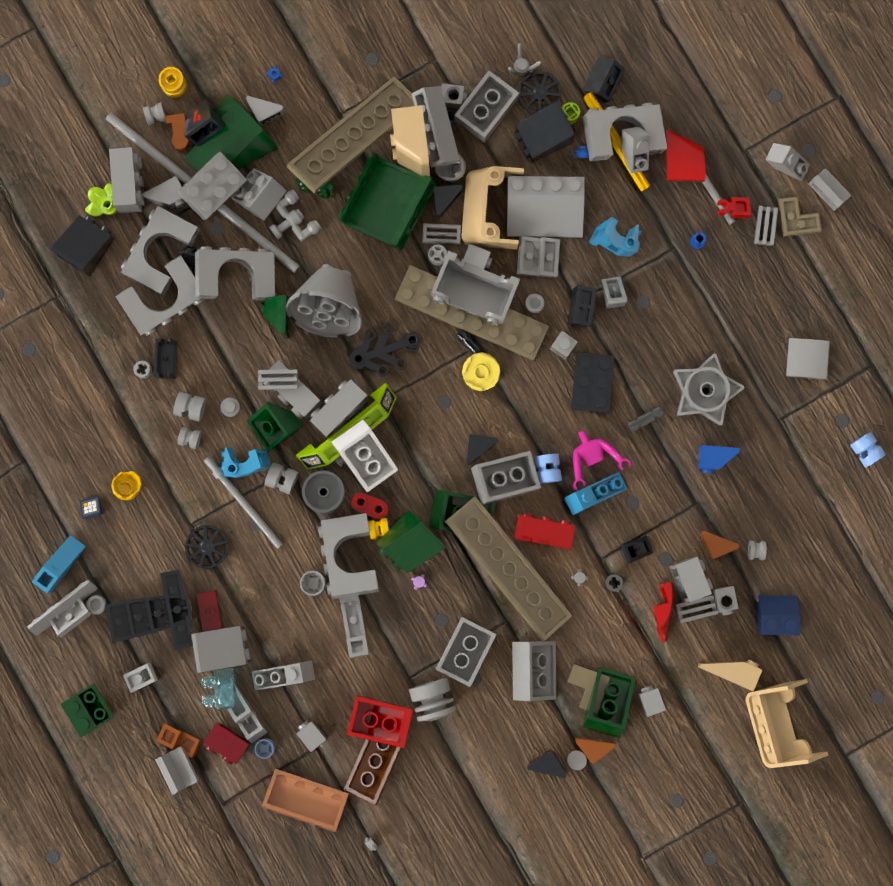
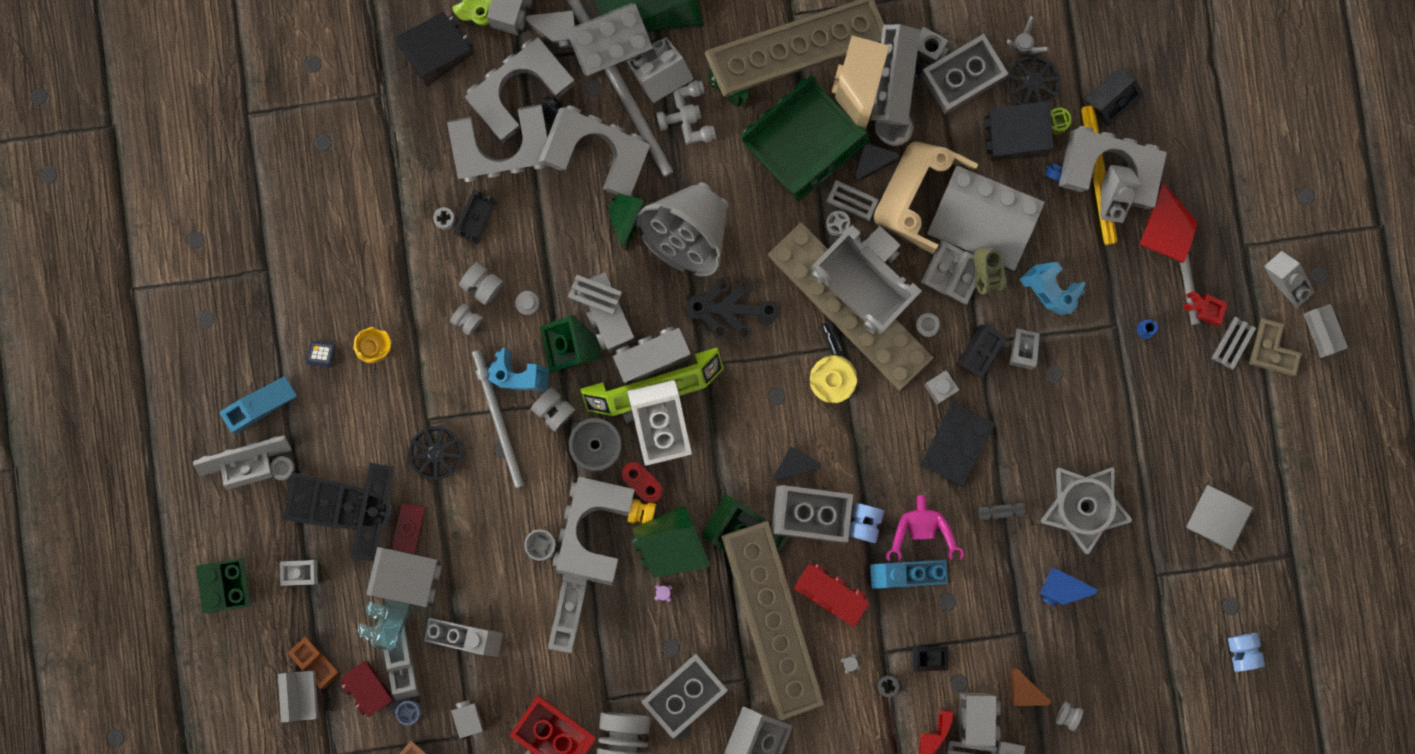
camera: 20 degrees right, 0 degrees up
none -> olive piece [973,247,1007,295]

